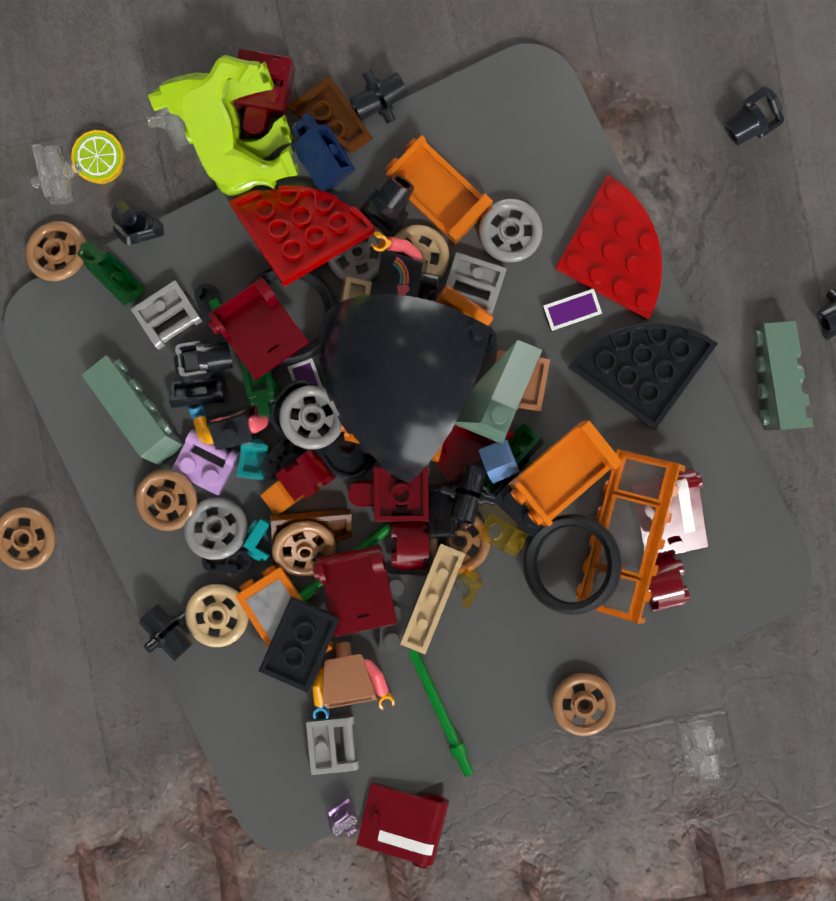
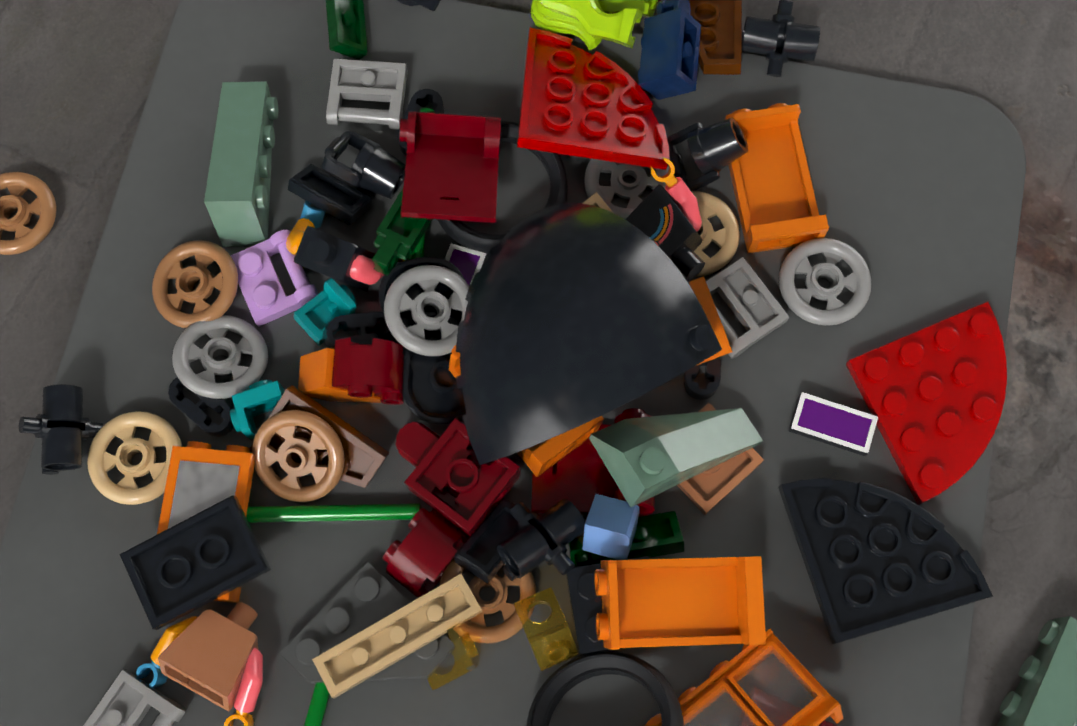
camera: 40 degrees right, 15 degrees down
dark red door [313,545,398,637] -> none

